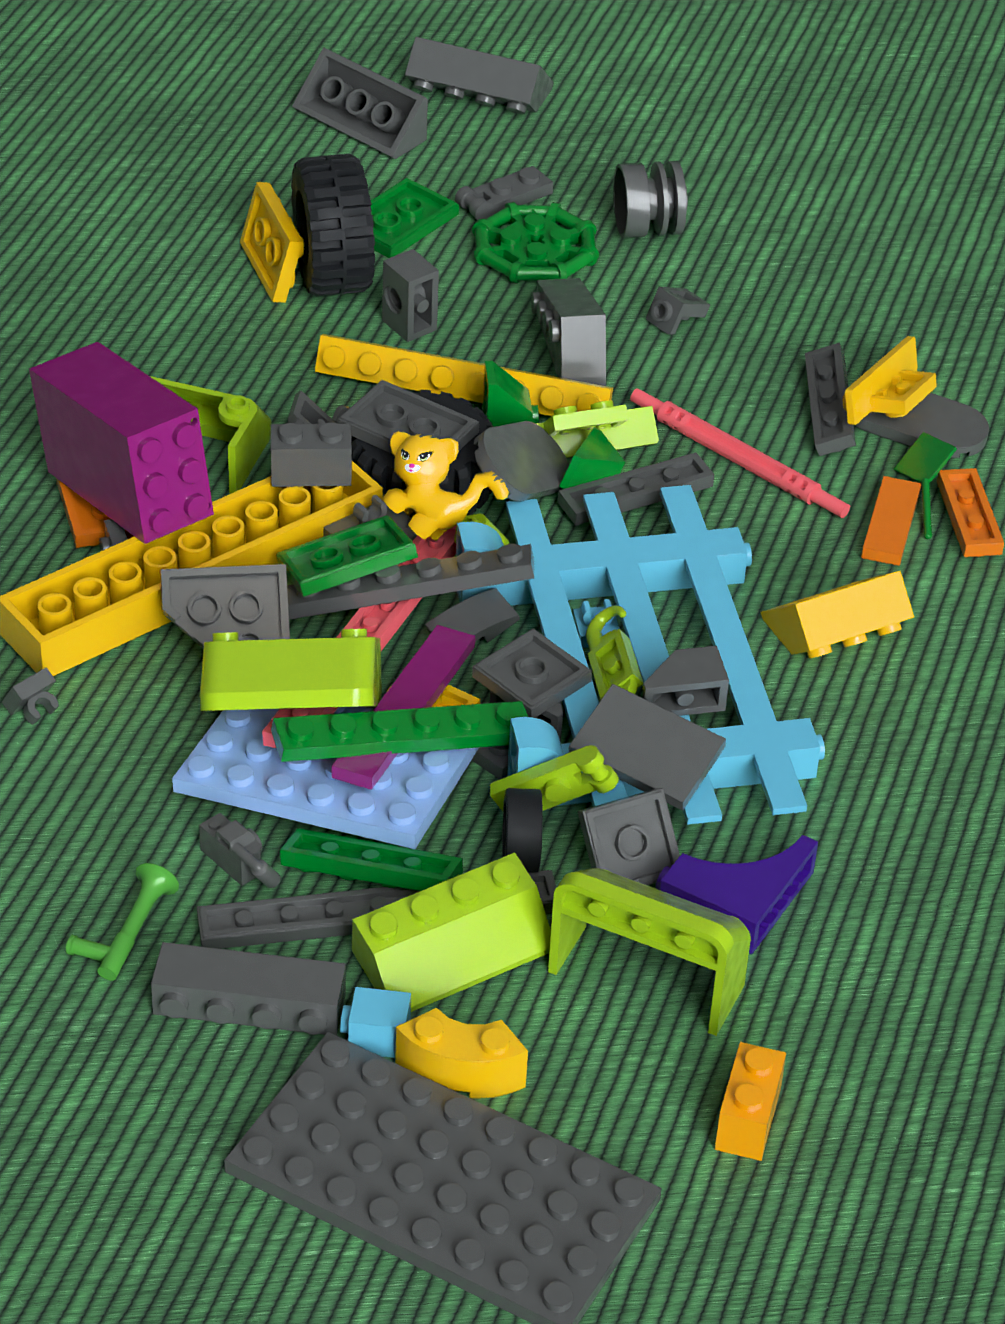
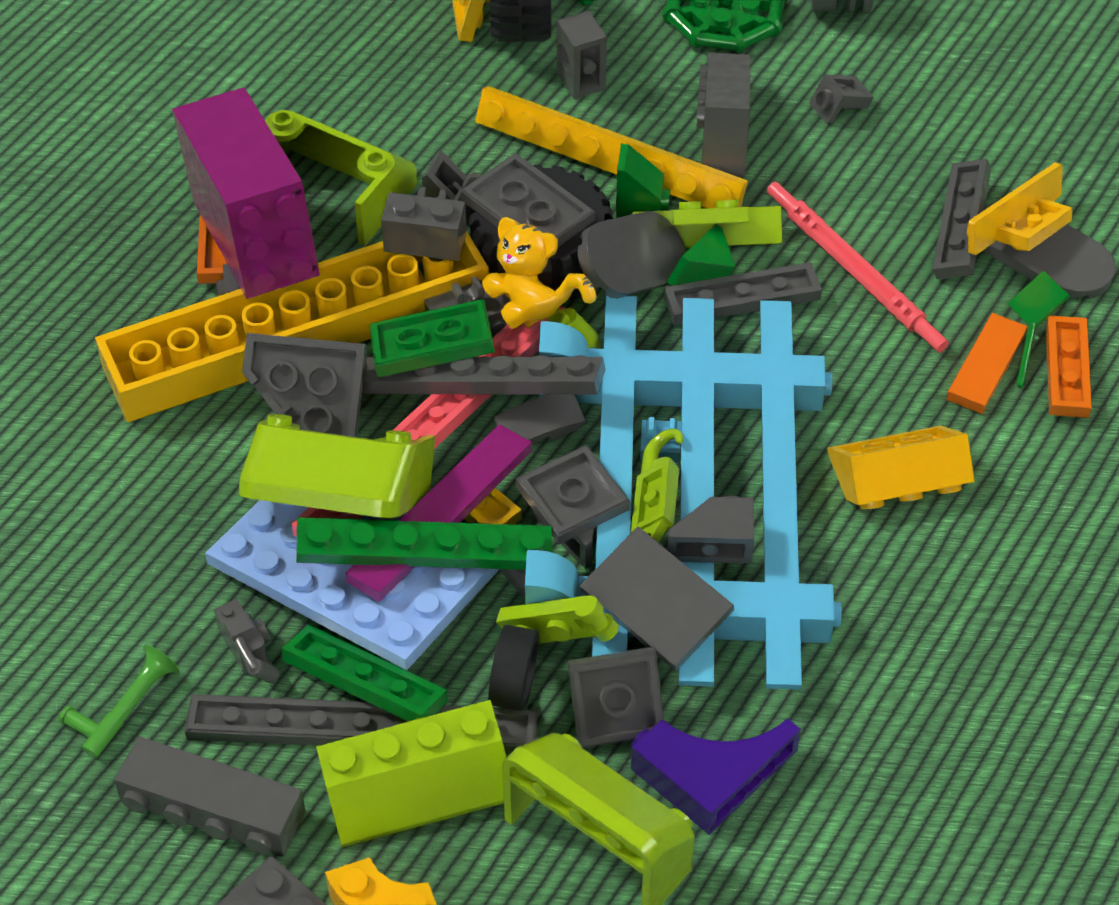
camera: 15 degrees right, 10 degrees up
dark grey tile [2,667,59,725] -> none
medium azure brick [340,987,411,1058] -> none

